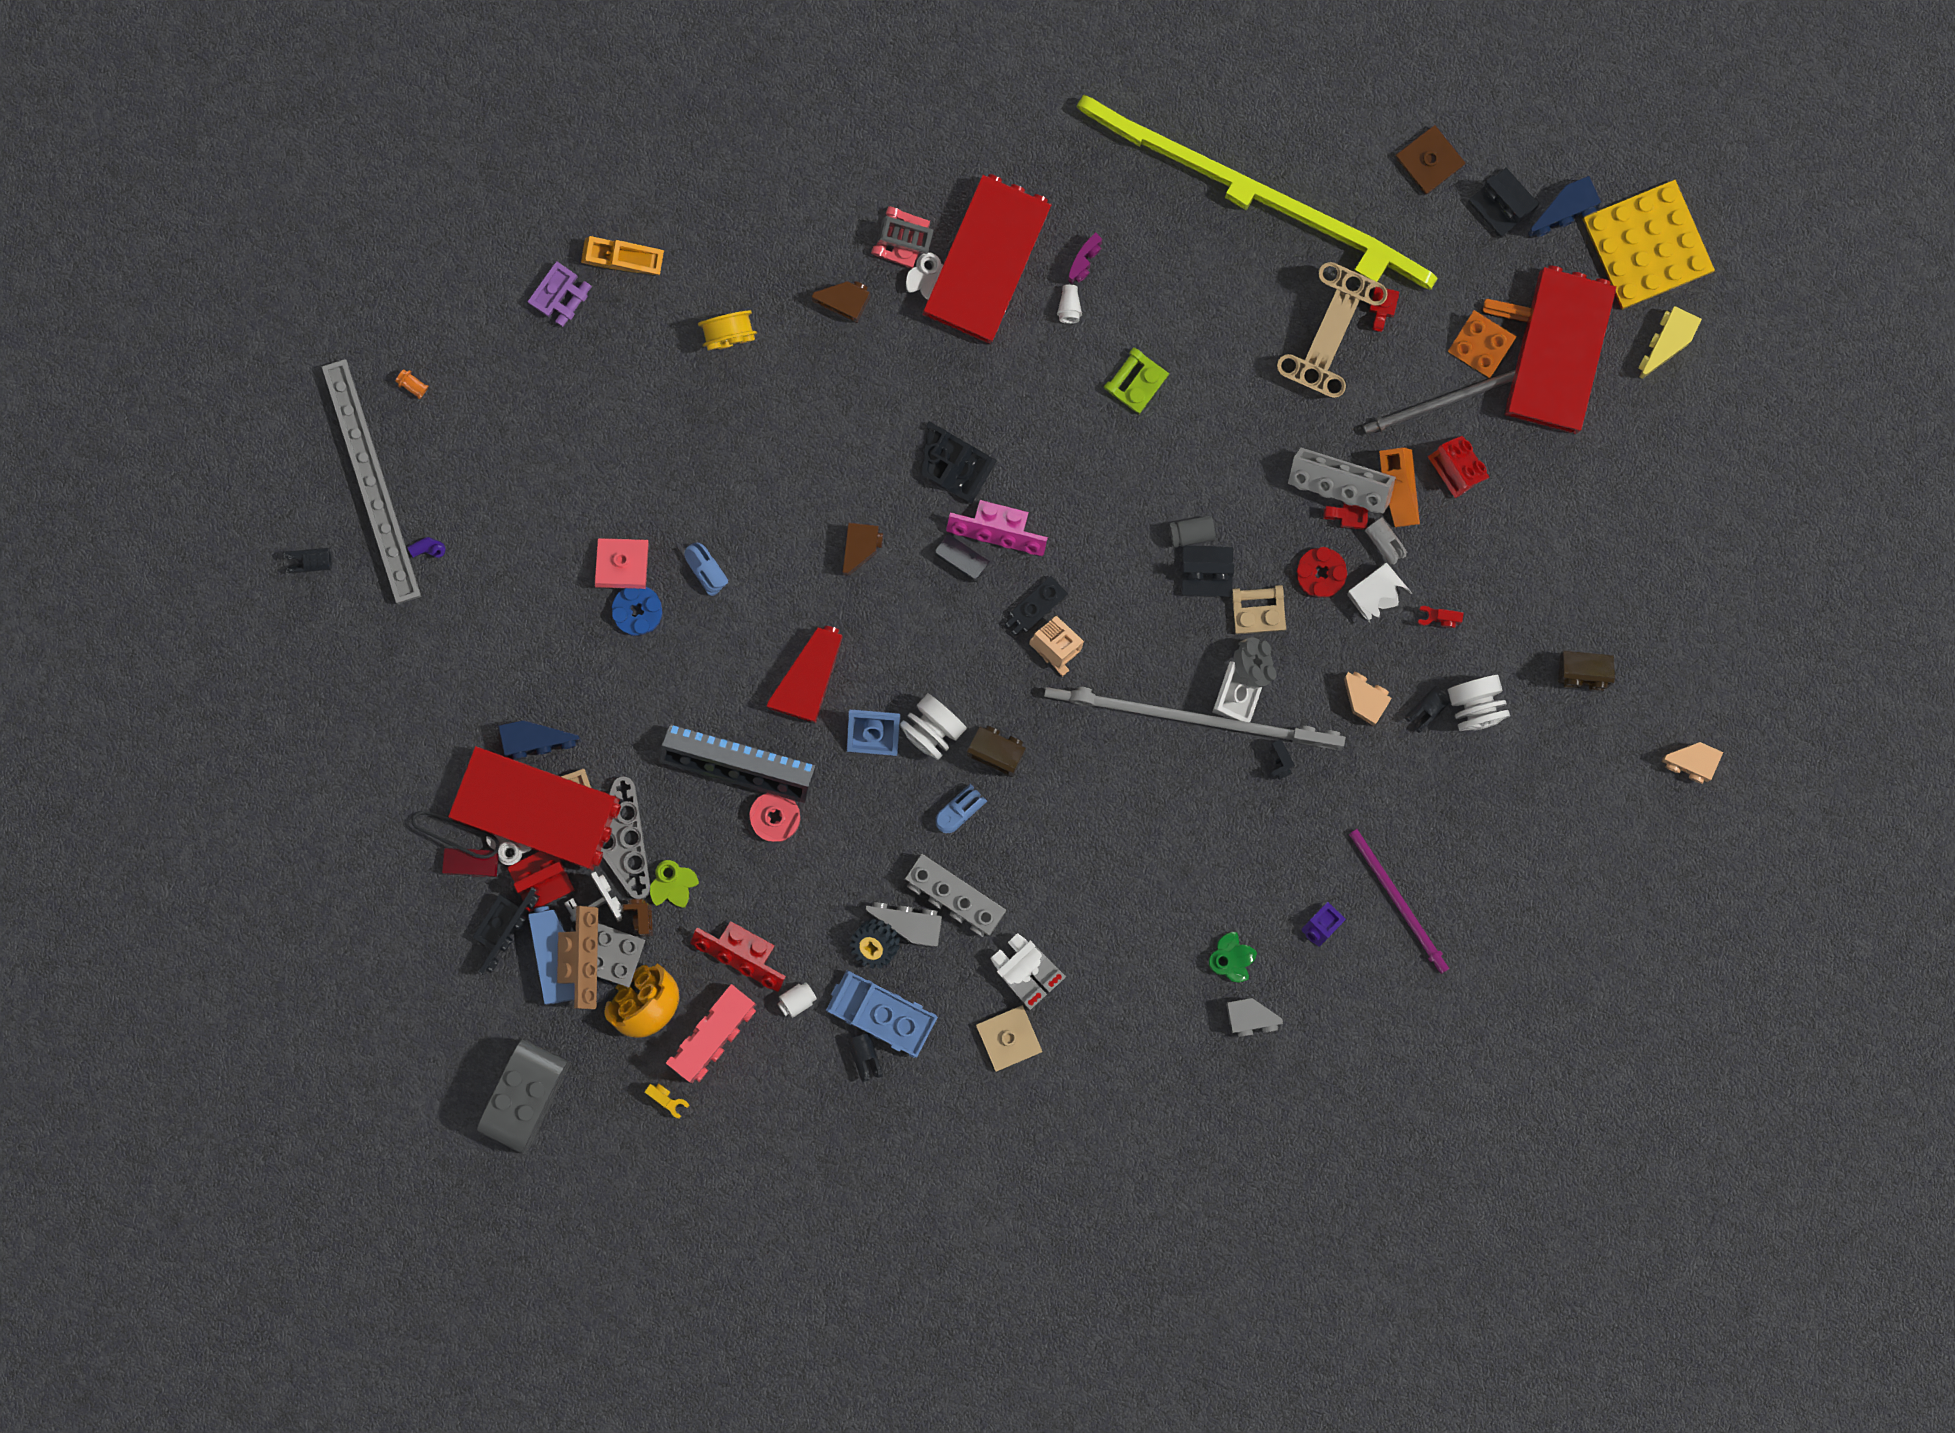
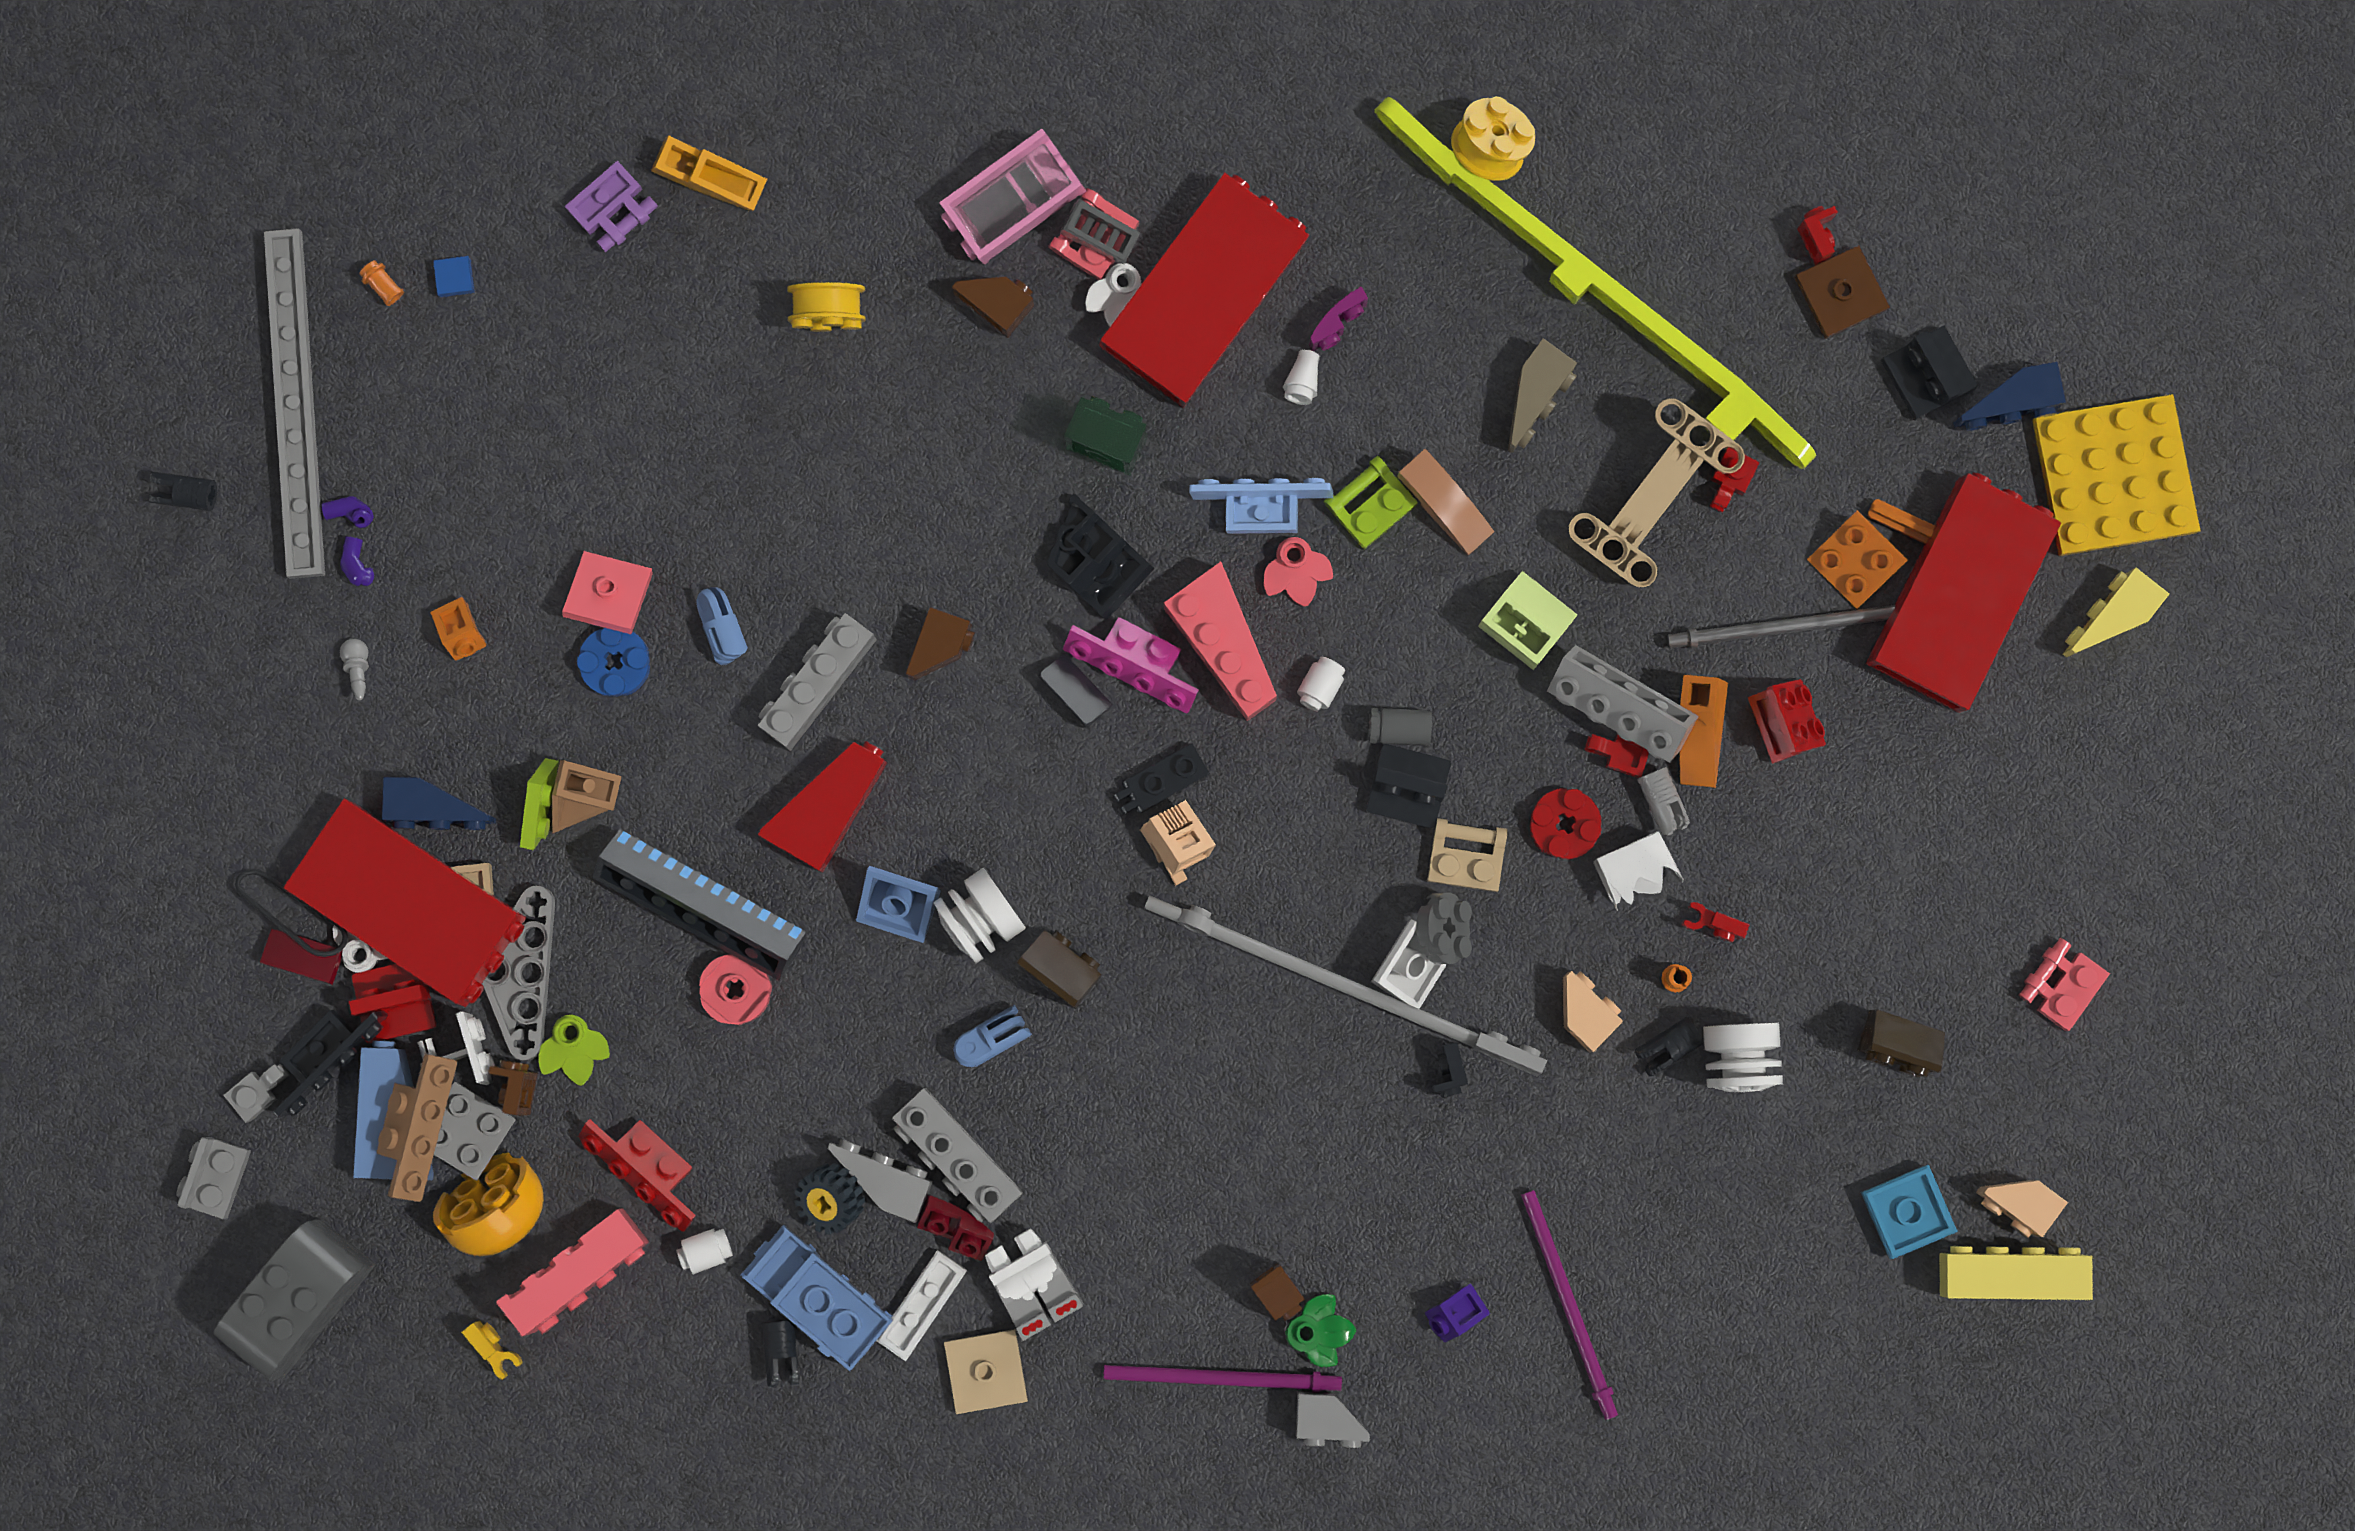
camera: 10 degrees right, 0 degrees up
none -> light grey bracket [177,1137,251,1219]
none -> light grey plate [223,1064,290,1123]
none -> dark purple arm [340,536,374,586]
none -> light grey bar [340,639,369,701]
none -> orange bracket [431,597,486,660]
none -> blue tile [434,256,475,297]
none -> lime wing [520,758,559,850]
none -> medium nougat slope [552,760,622,833]
none -> light grey brick [758,613,877,751]
none -> white tile [876,1250,967,1361]
none -> dark red slope [917,1195,994,1261]
none -> door [939,128,1086,265]
none -> clear green brick [1065,396,1147,476]
none -> magenta bar [1104,1365,1342,1394]
none -> coral wedge [1164,561,1277,721]
none -> light blue bracket [1189,478,1333,534]
none -> reddish brown slope [1249,1263,1305,1321]
none -> coral plate [1264,537,1333,607]
none -> white brick [1297,657,1345,712]
none -> nougat slope [1398,449,1494,556]
none -> yellow wheel [1451,97,1535,181]
none -> yellowish green slope [1478,571,1577,670]
none -> dark tan slope [1508,338,1577,453]
none -> orange pin [1661,964,1692,993]
none -> red bracket [1797,206,1838,266]
none -> dark azure plate [1861,1165,1958,1259]
none -> light yellow brick [1939,1246,2093,1300]
none -> coral plate [2019,938,2110,1031]

